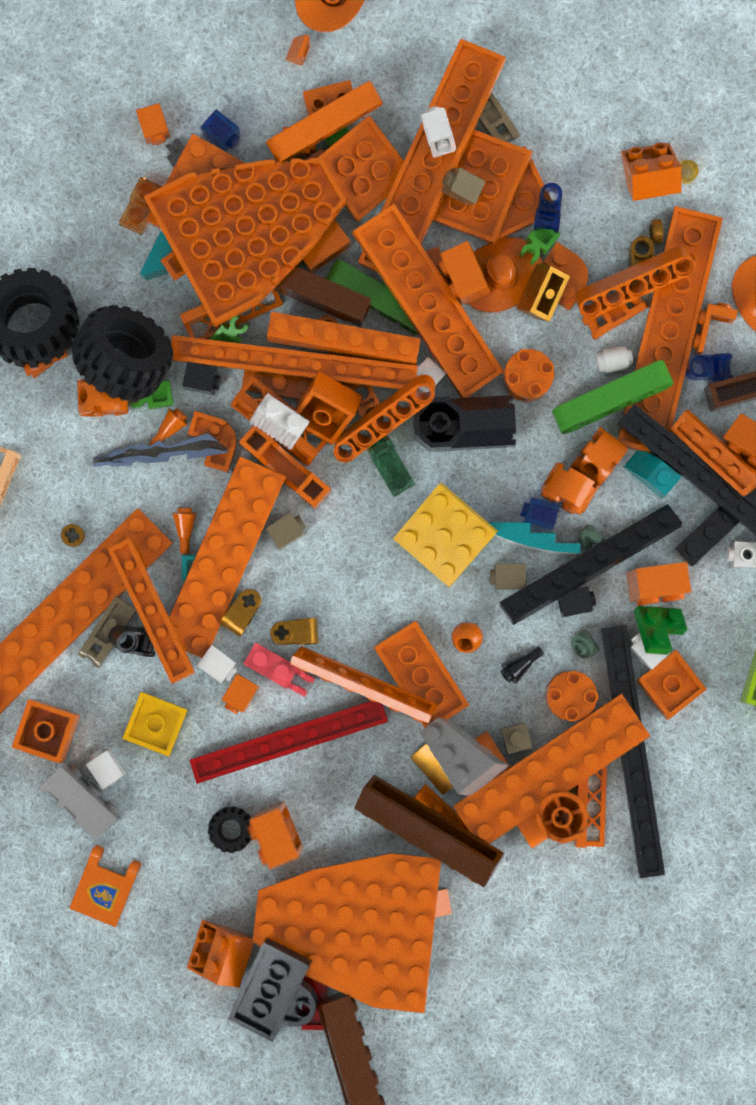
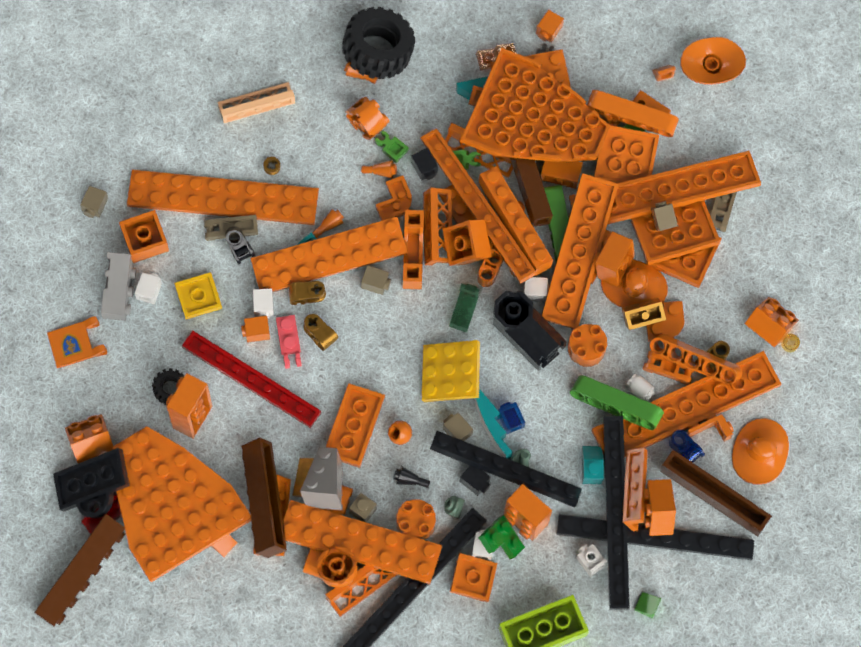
camera: 45 degrees right, 15 degrees down
black tyre [71,305,173,401] -> none
sand blue sword [93,433,228,467] -> none
orange plate [108,537,196,684] -> none
clear blue brick [200,109,240,152] -> none
white brick [250,393,310,449] -> none
orange plate [290,646,438,723] -> none
orange beam [333,374,435,462] -> none
white brick [420,107,456,157] -> none
bright green plate [519,219,561,265] -> none
clear blue piece [533,183,562,234] -> none
orange brick [540,462,599,515] -> none
orange brick [570,427,628,487] -> none
pearl gold tile [650,219,663,244] -> none

